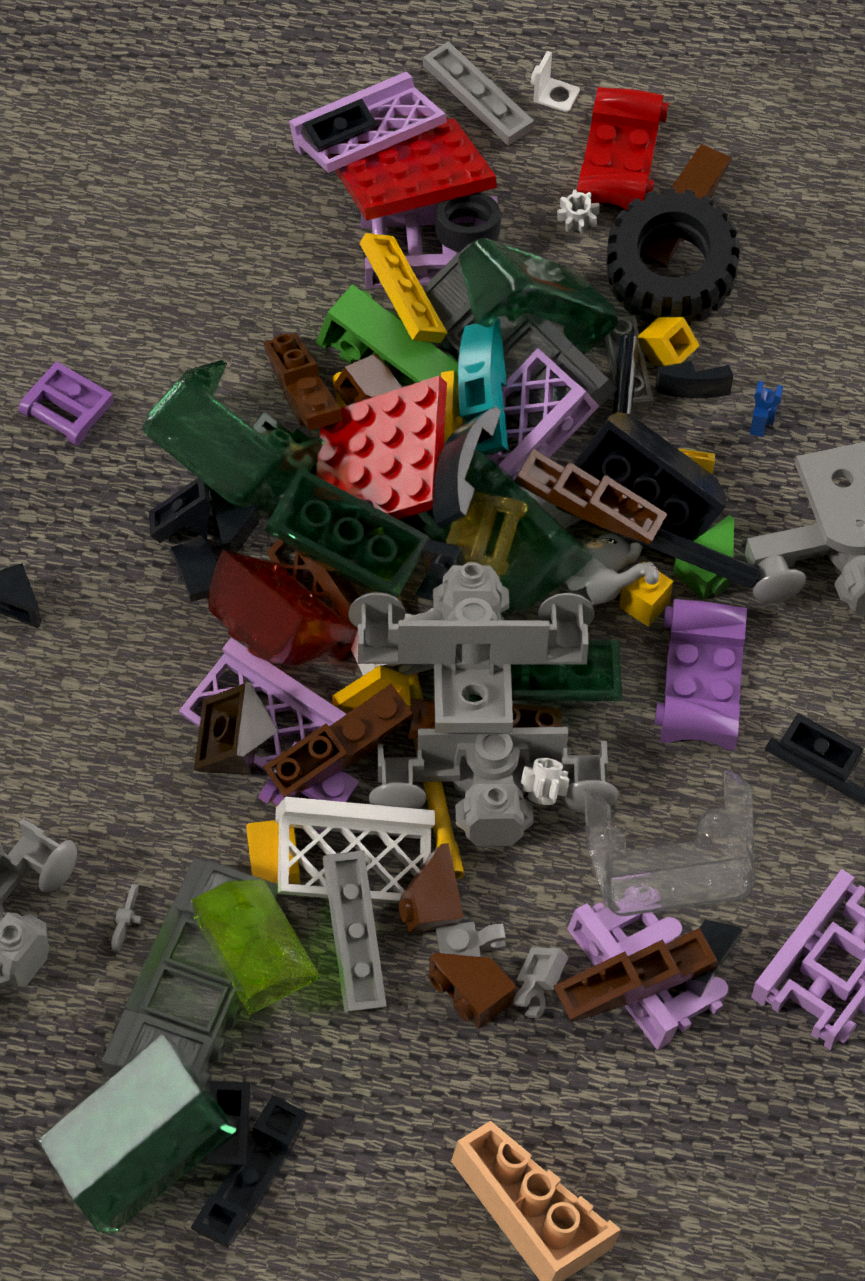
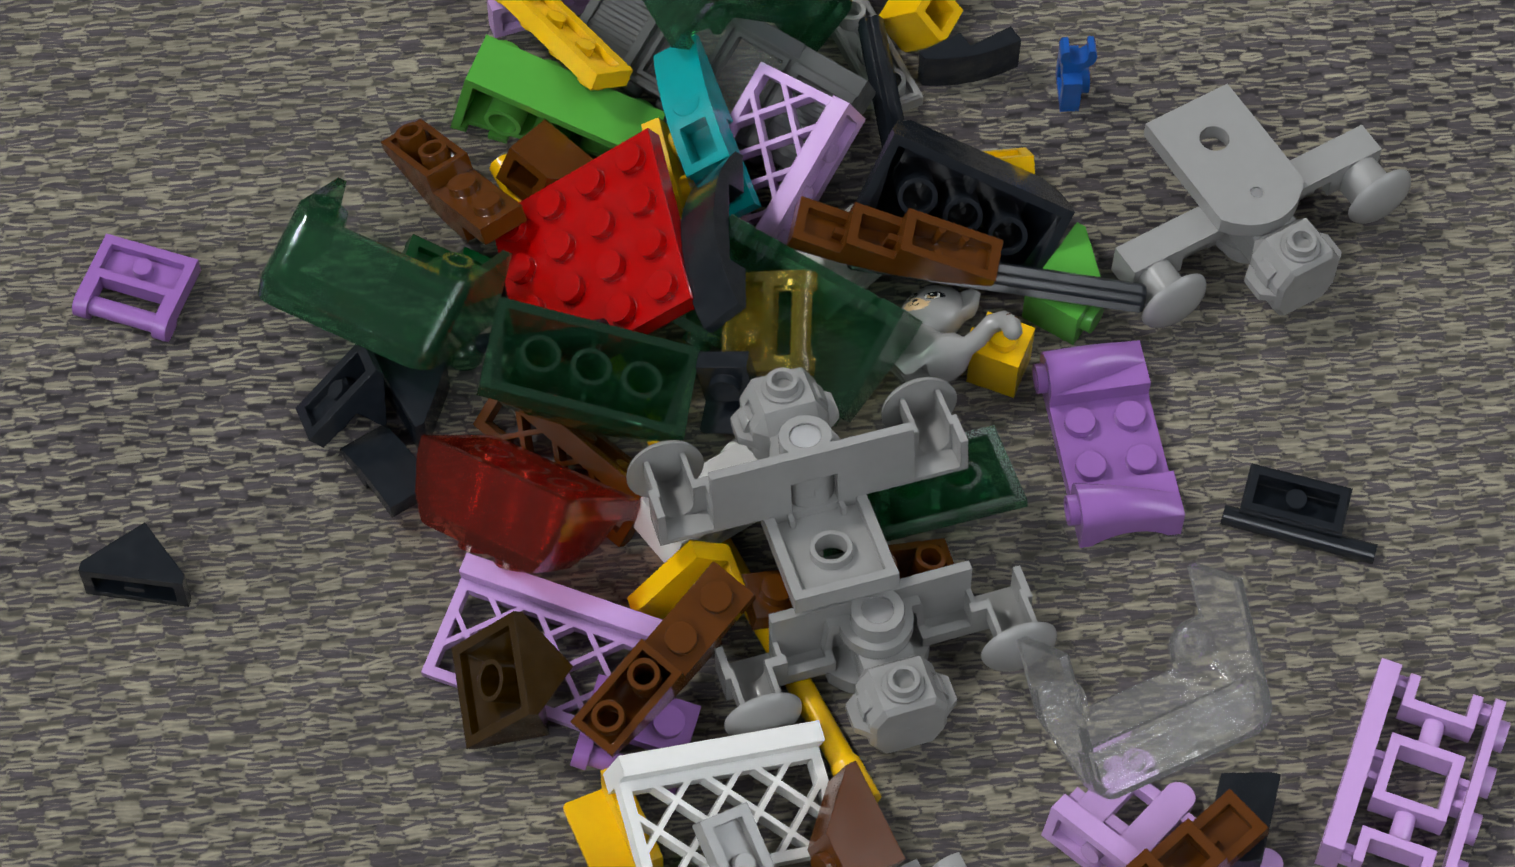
camera: 15 degrees left, 0 degrees up
white gear [521,758,570,805] -> none

